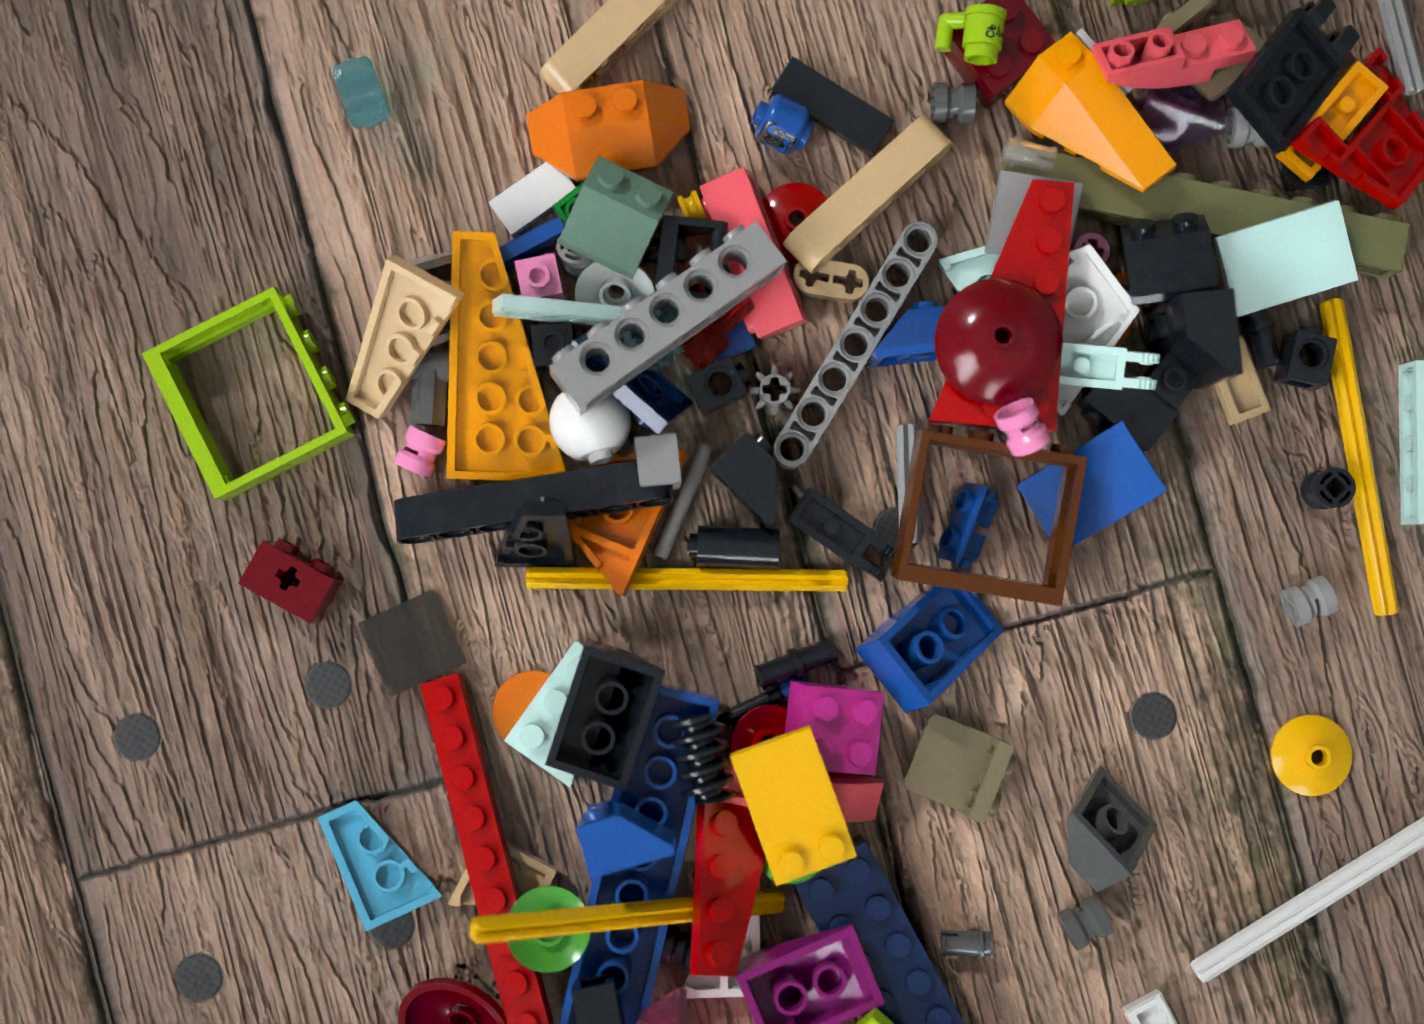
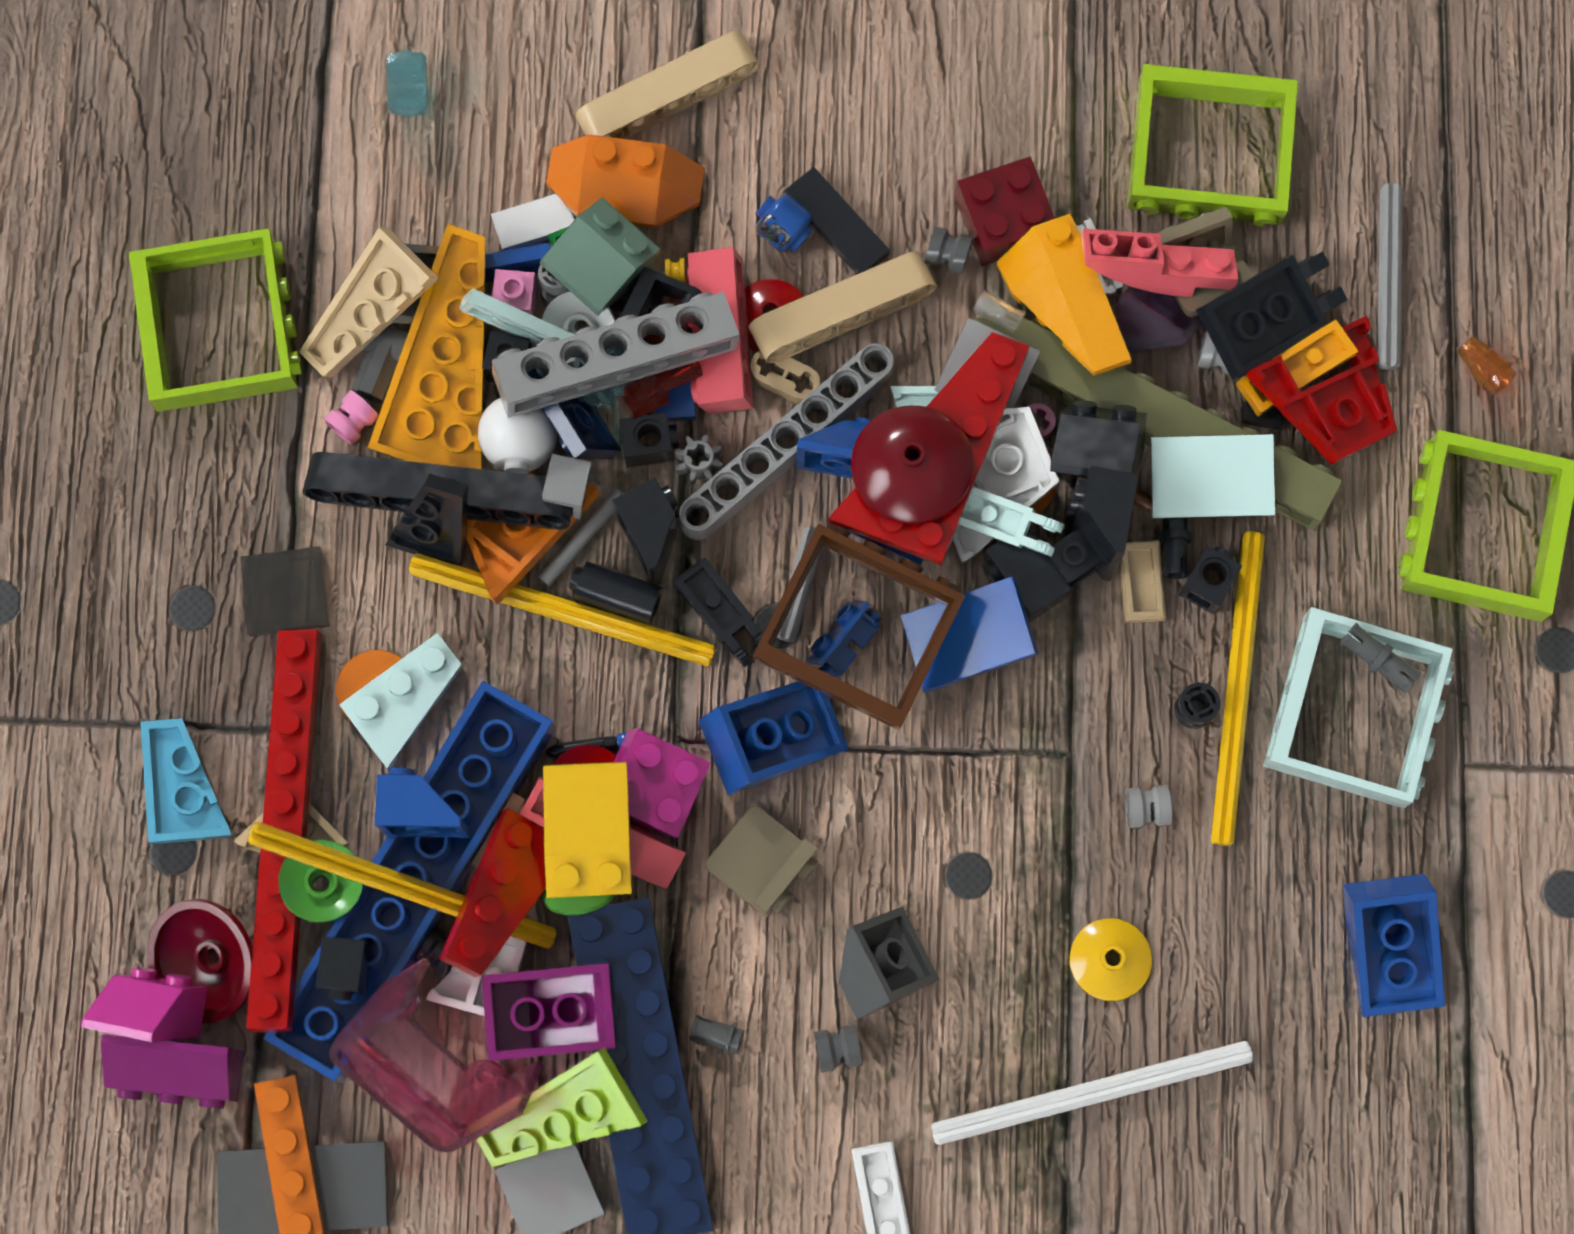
camera: 20 degrees right, 10 degrees down
dark red brick [238,538,343,624] -> none
black slope [545,638,665,791] -> none
black piece [670,711,736,805] -> none
black pin [753,637,839,690] -> none
lime piece [935,4,1007,65] -> none
bright pink wheel [994,398,1051,457] -> none

